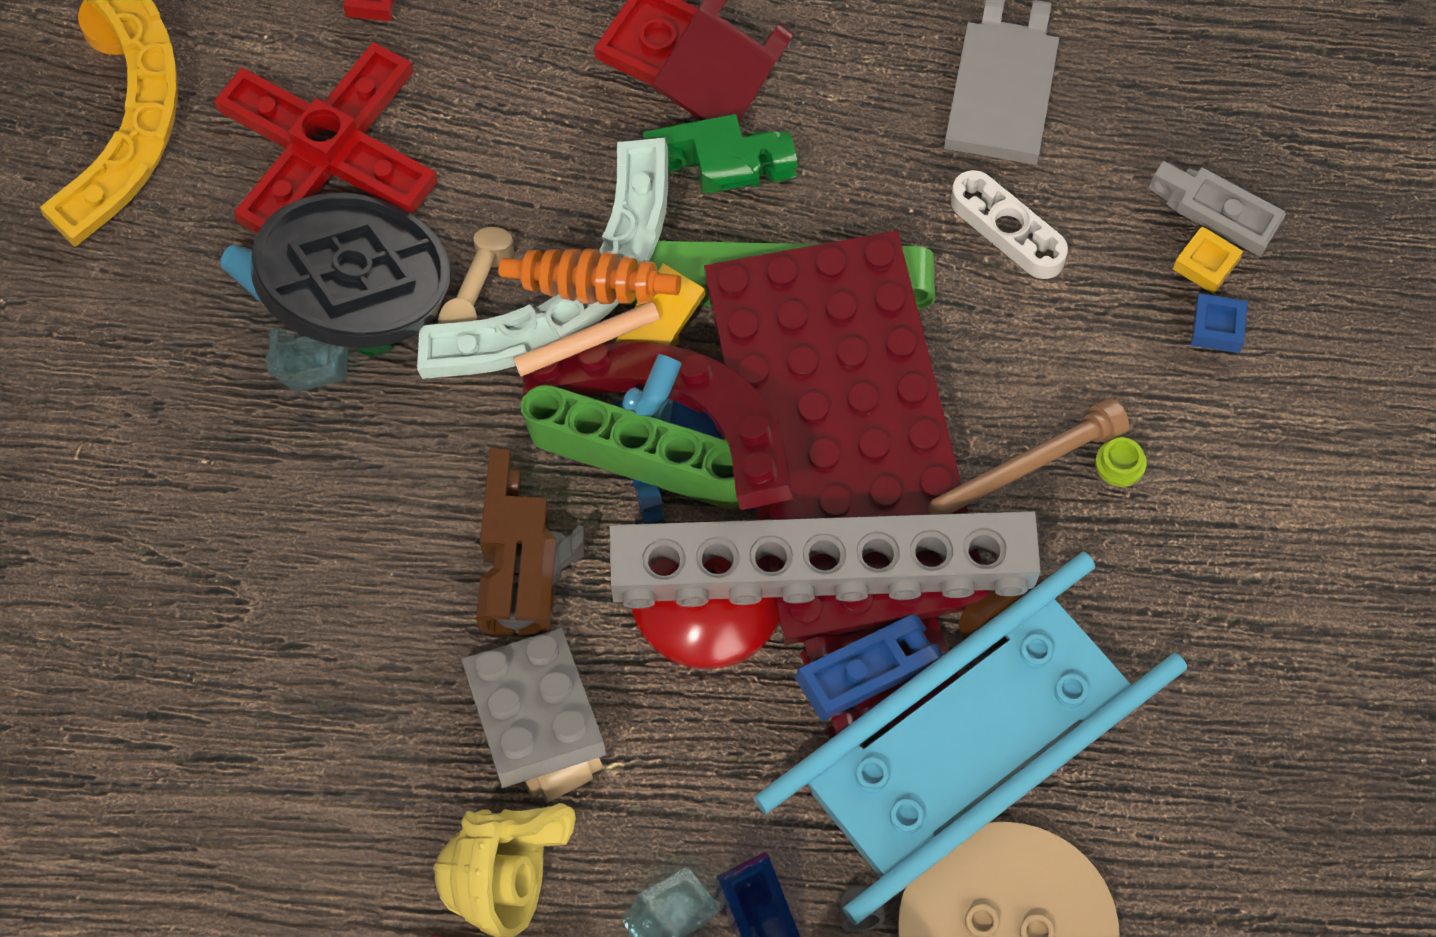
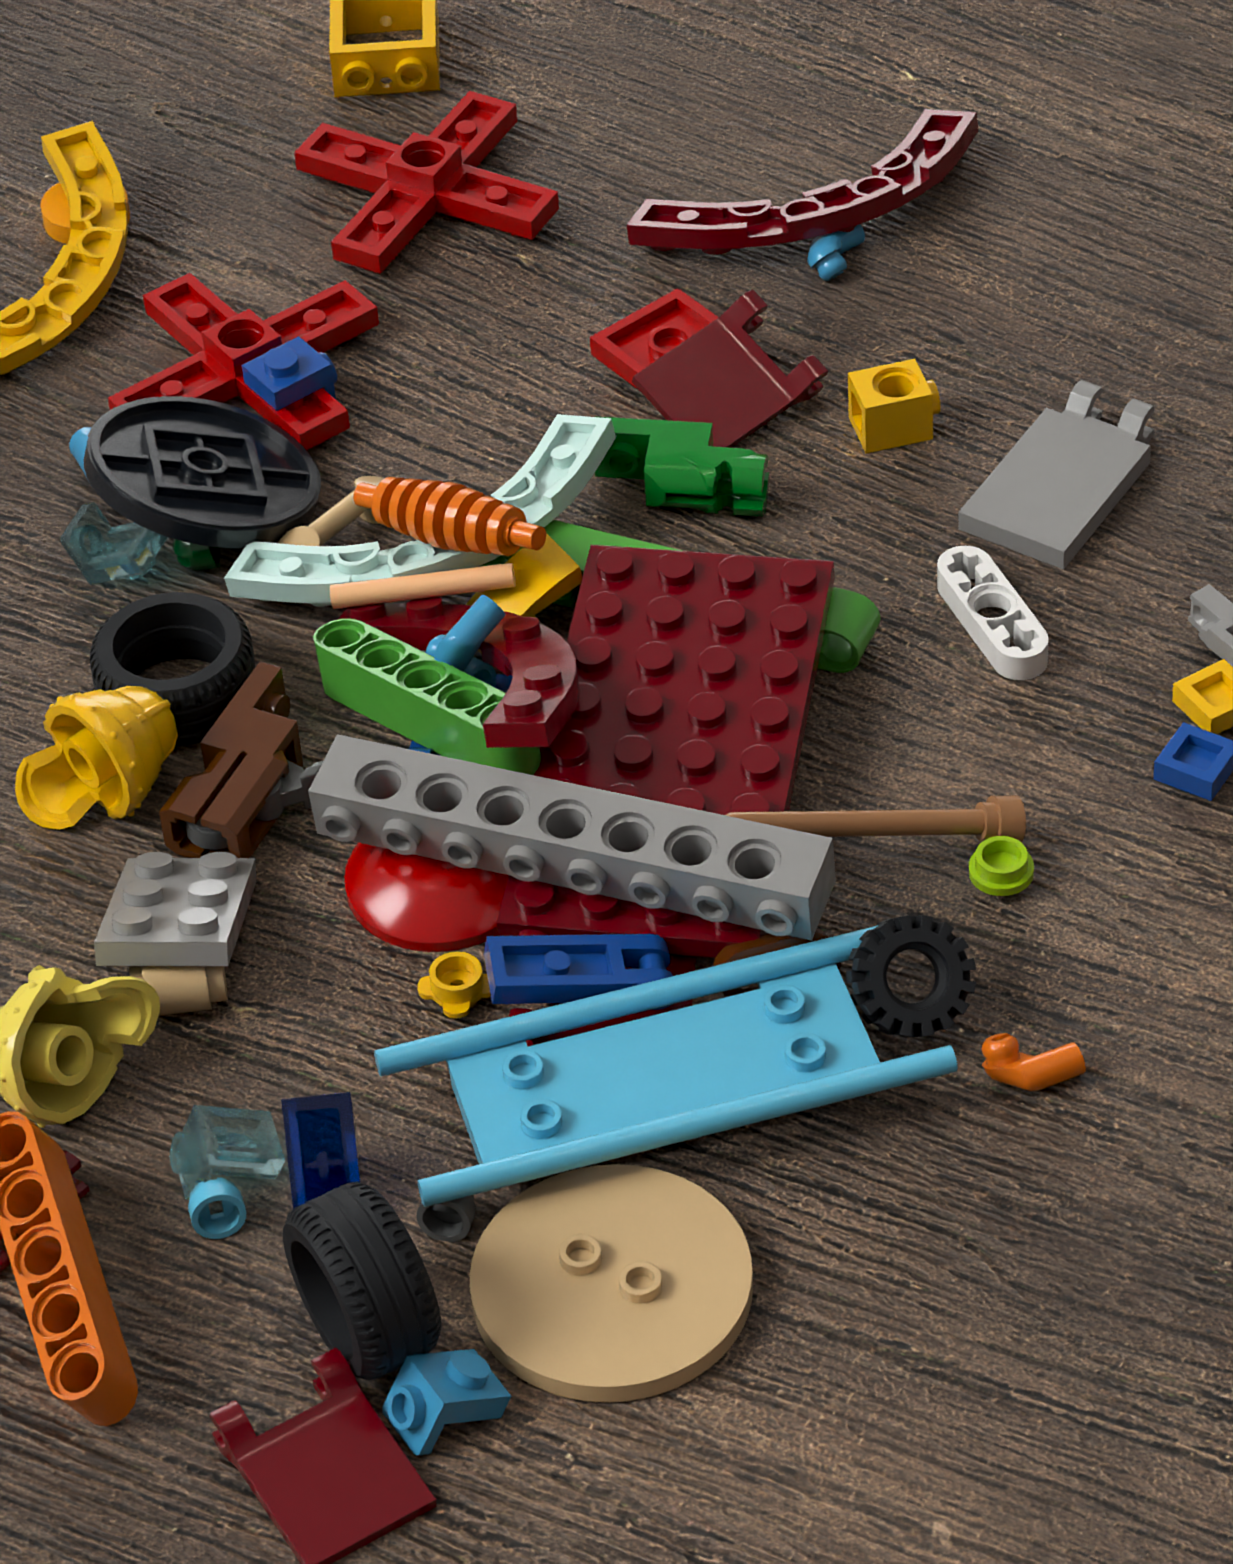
camera: 25 degrees right, 20 degrees down
none -> yellow head [15,686,178,830]
none -> black tyre [90,592,256,747]
none -> blue bracket [242,336,337,411]
none -> yellow plate [417,951,491,1018]
none -> black tyre [846,915,976,1037]
none -> yellow brick [848,359,941,454]
none -> orange arm [981,1033,1086,1092]

